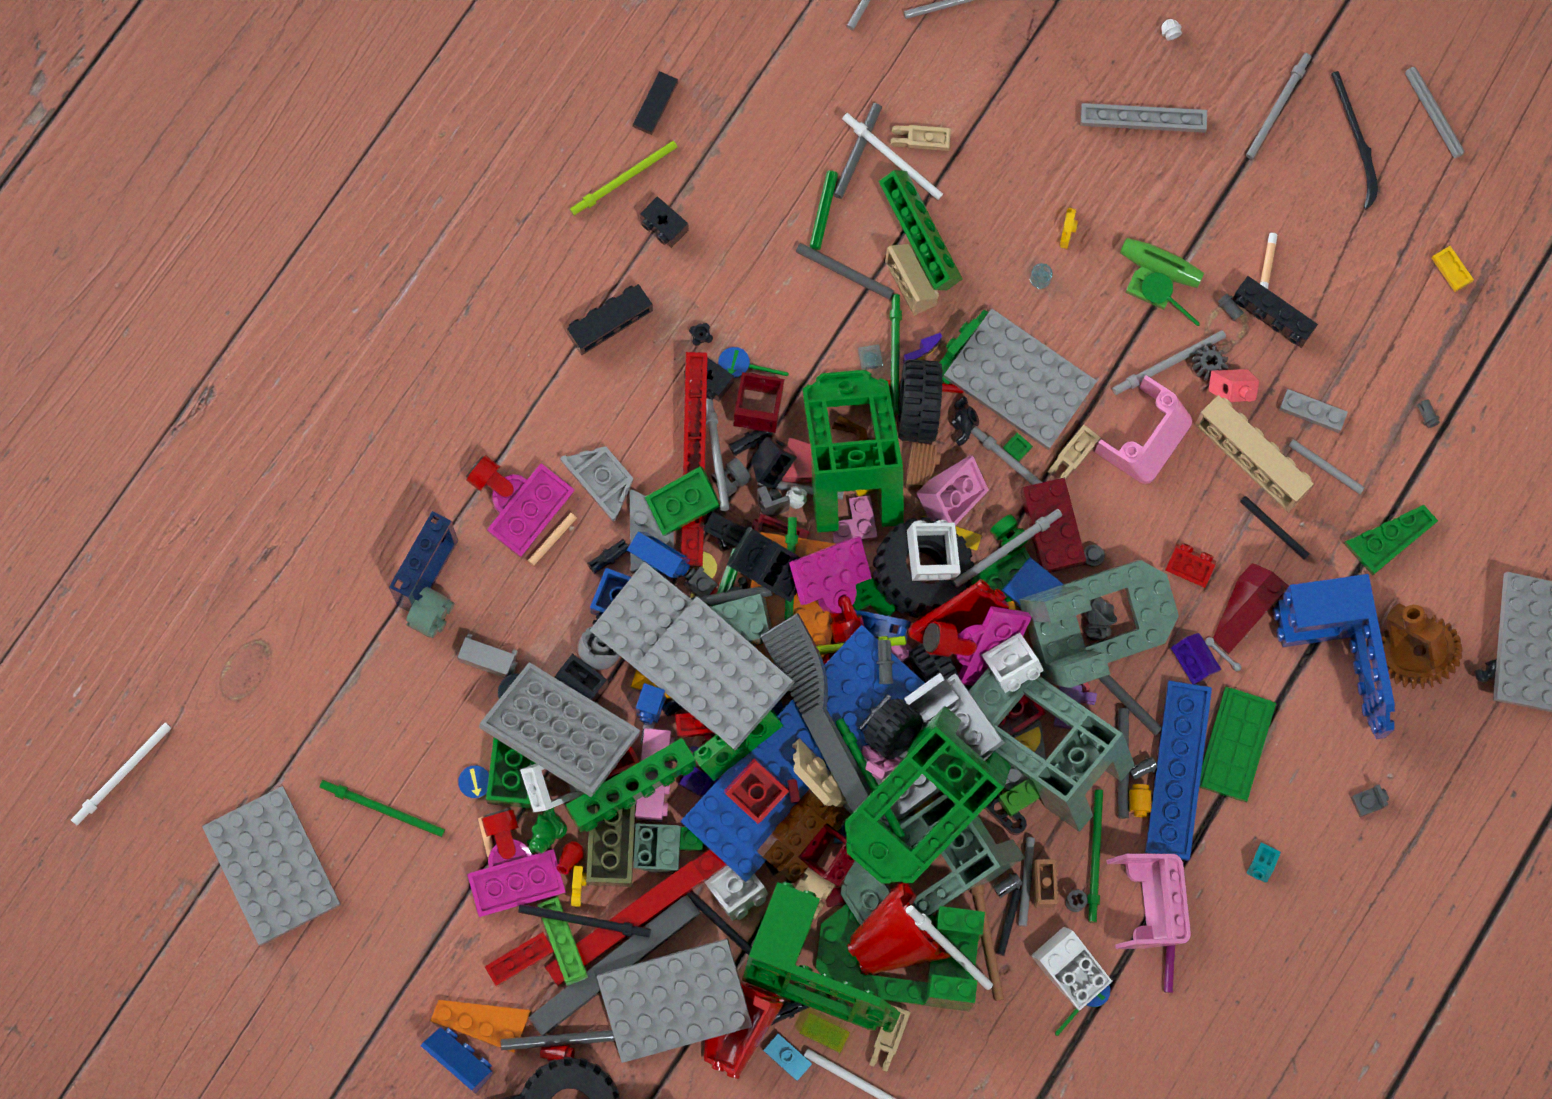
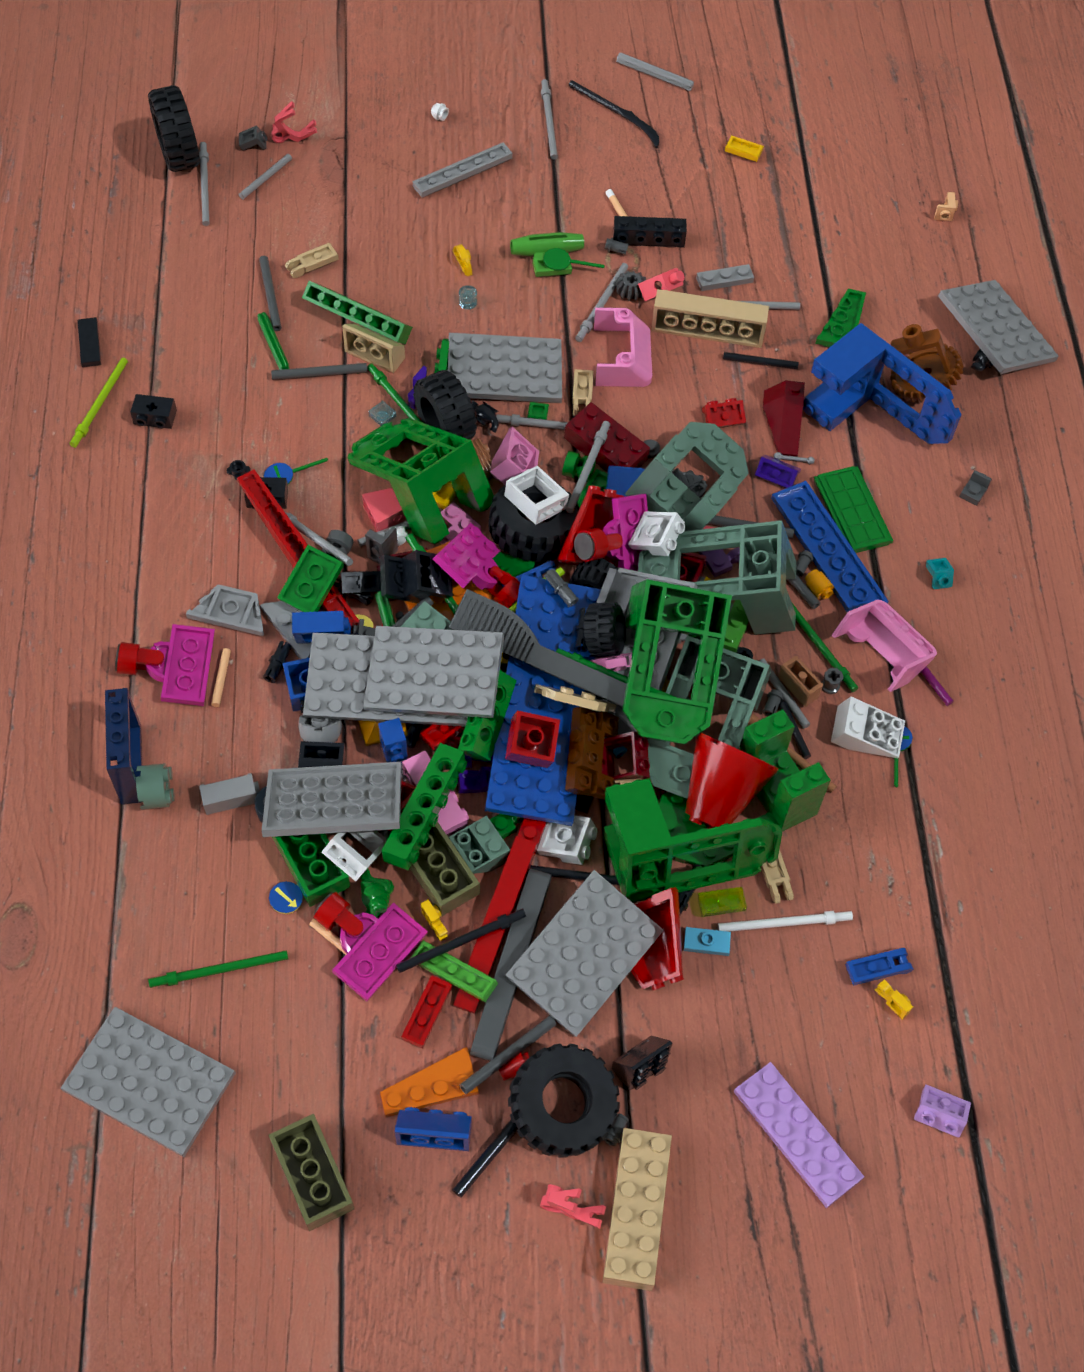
camera: 35 degrees left, 15 degrees down
red cone [557,841,584,875] -> none
black brick [567,284,653,355] -> none
black pin [728,430,772,457] -> none
dark red window [733,372,785,433] -> none
black torso [752,437,797,489] -> none
dark red tile [787,779,800,803] -> none
white bar [842,113,943,200] -> none
white bar [906,905,993,990] -> none
dark grey pin [1417,399,1440,428] -> none
none -> olive brick [269,1114,355,1231]

